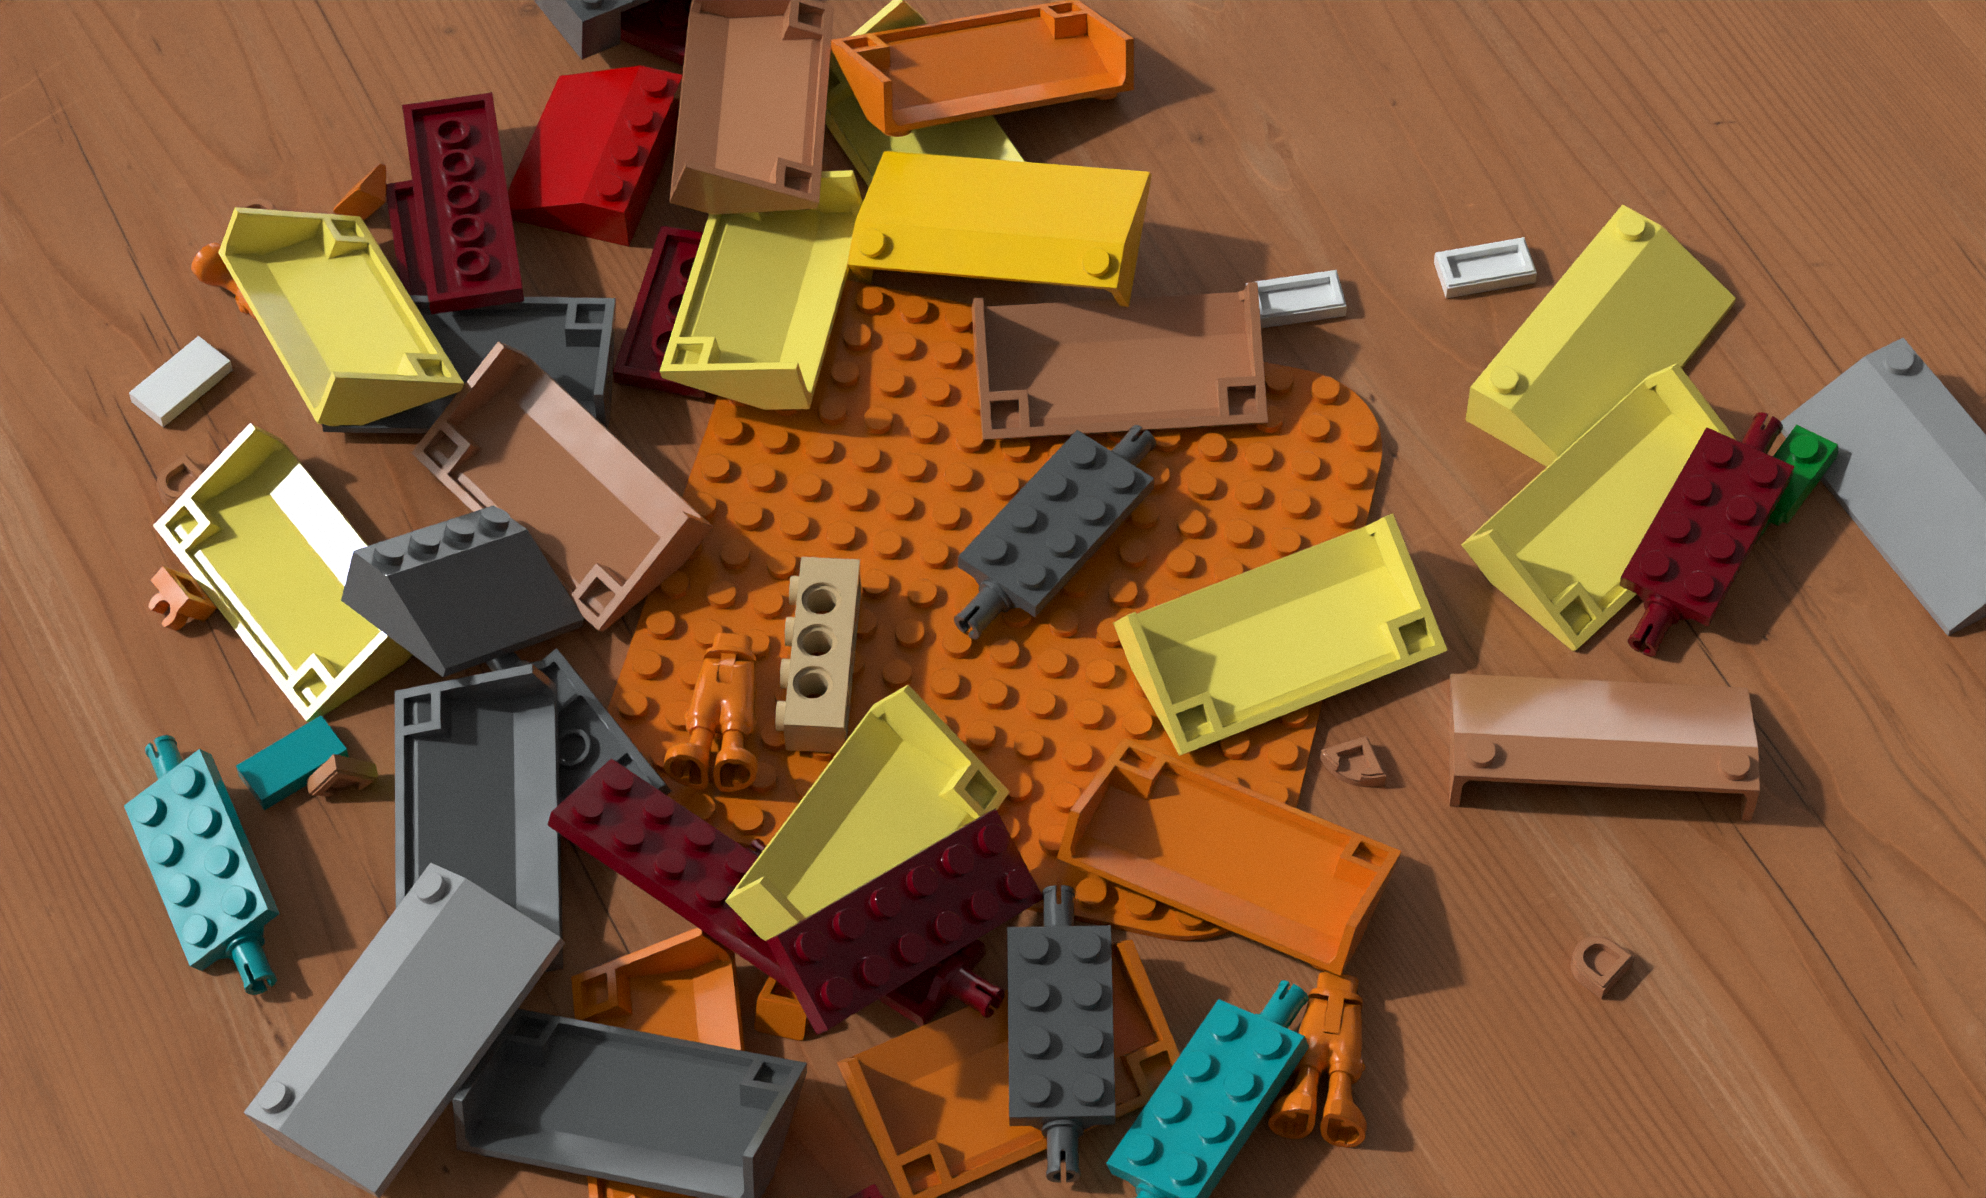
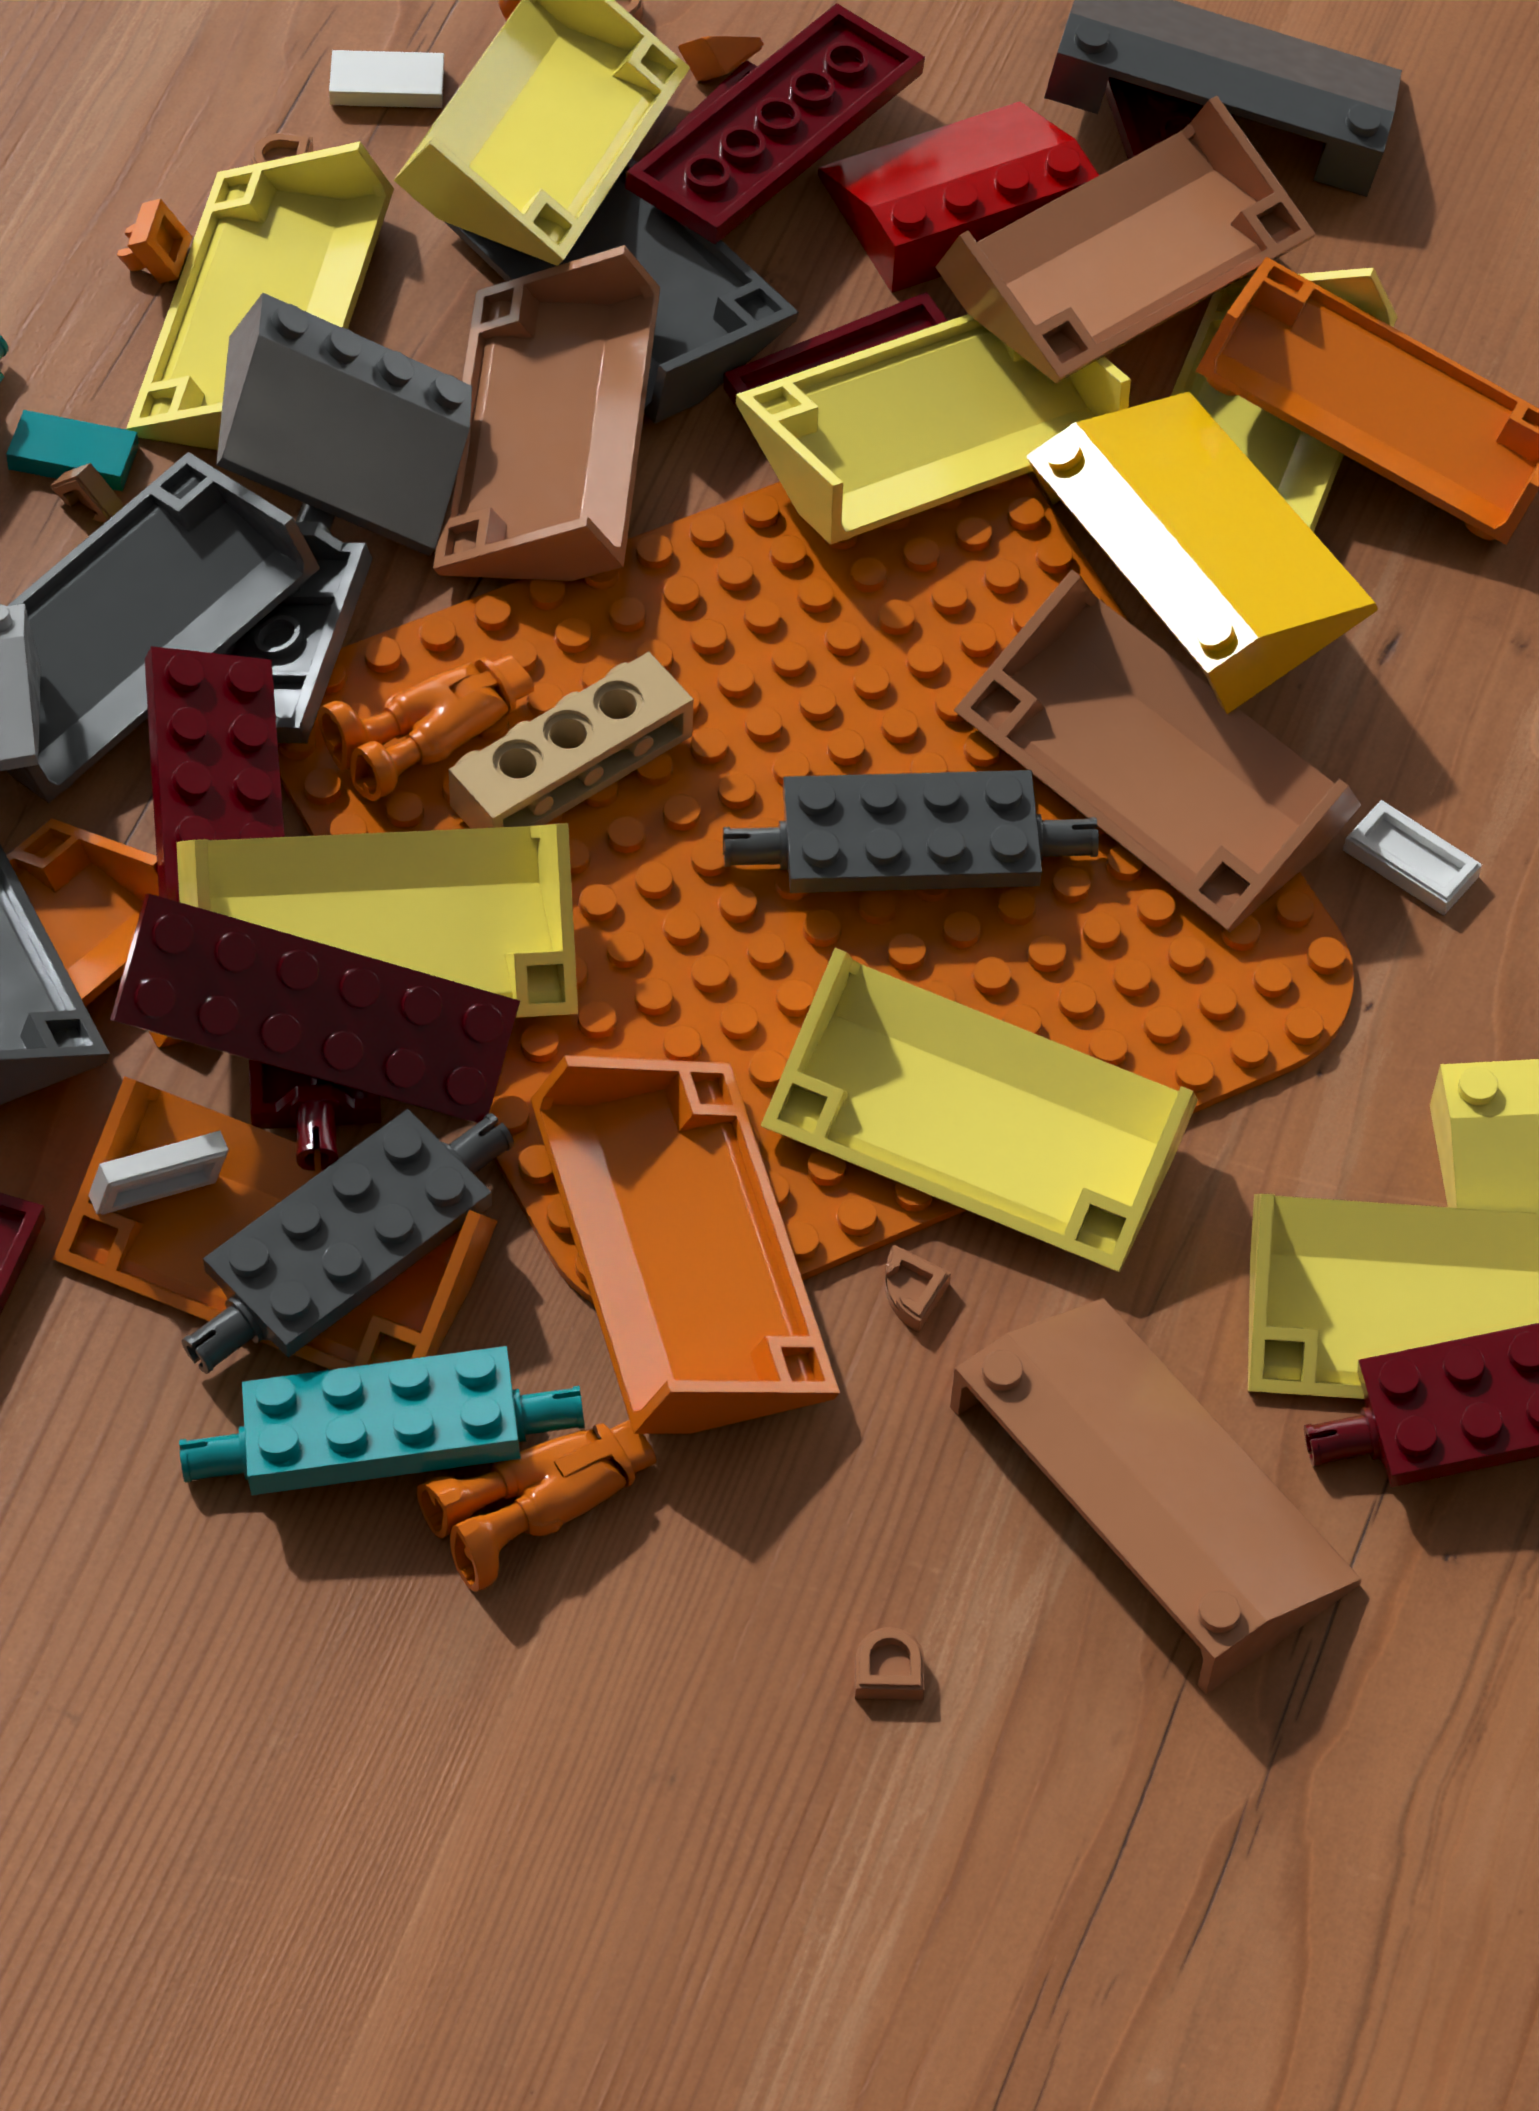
camera: 45 degrees right, 0 degrees up
none -> white tile [88,1131,229,1215]

